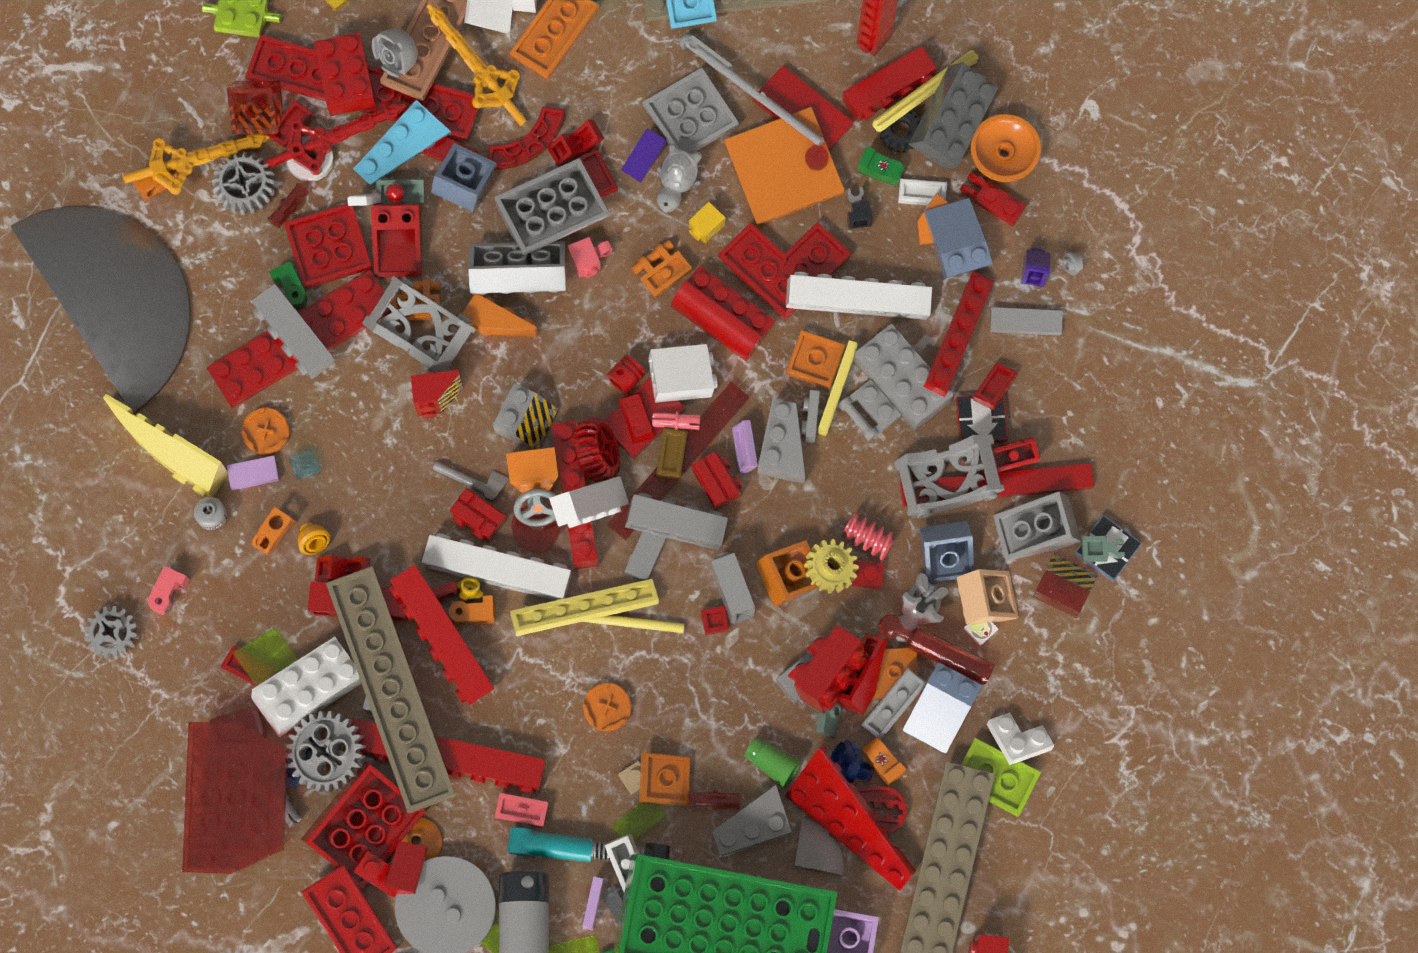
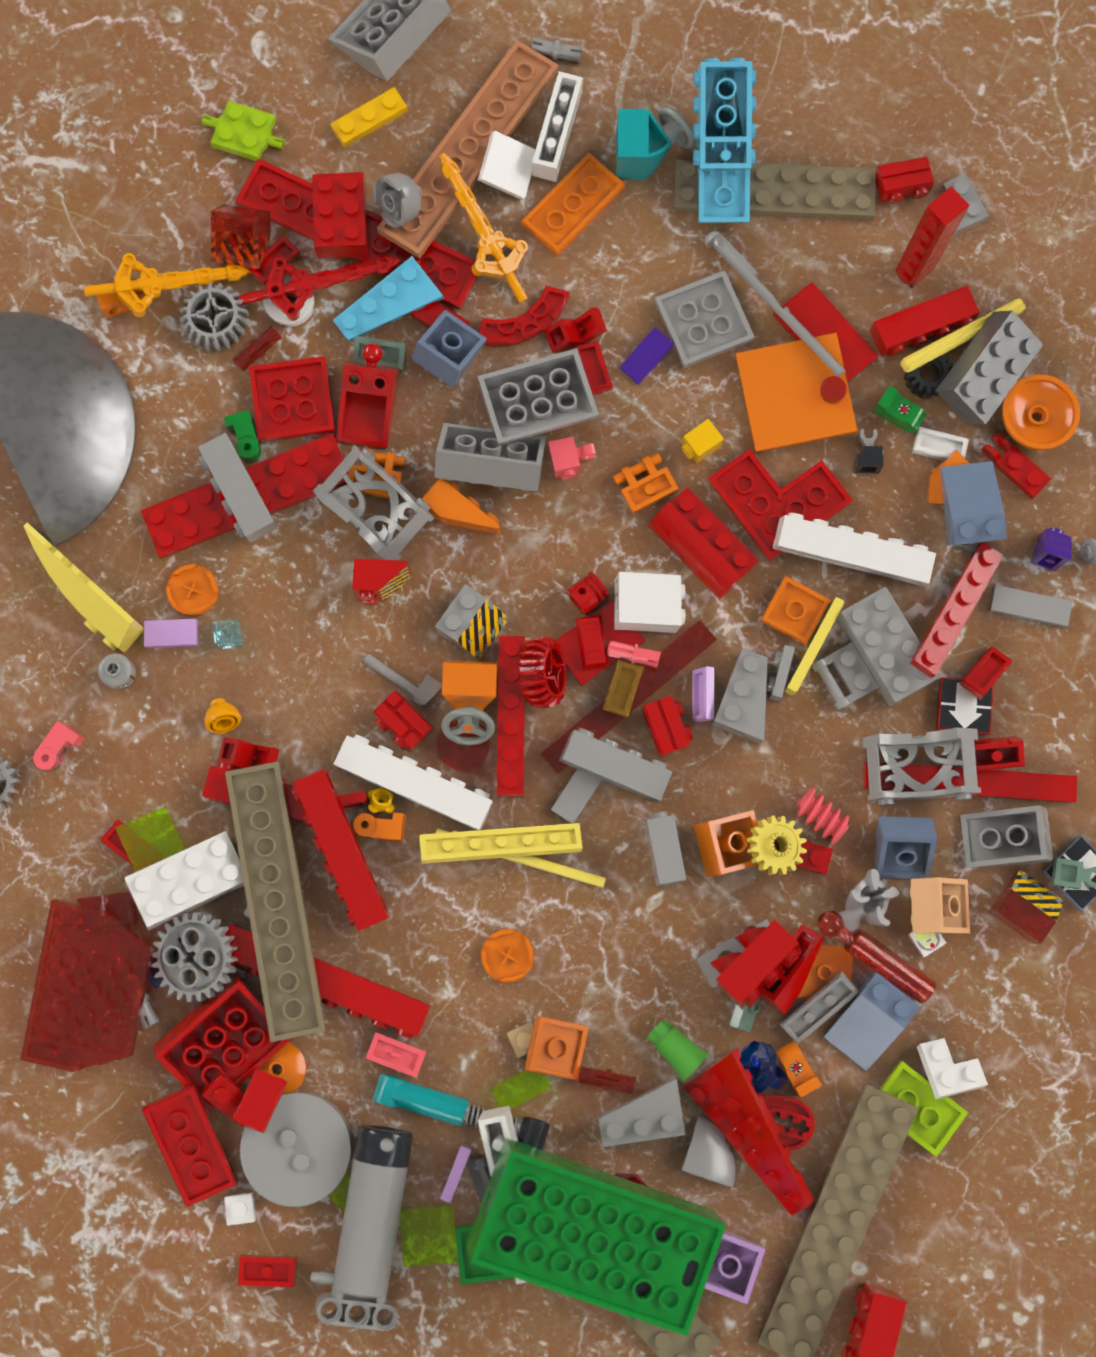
camera: 10 degrees right, 5 degrees up
orange leg [252,506,297,556] -> none
white tile [348,193,381,206] -> none
white brick [549,476,629,528] -> none
light grey animal [656,143,703,213] -> none
red plate [701,606,729,636] -> none

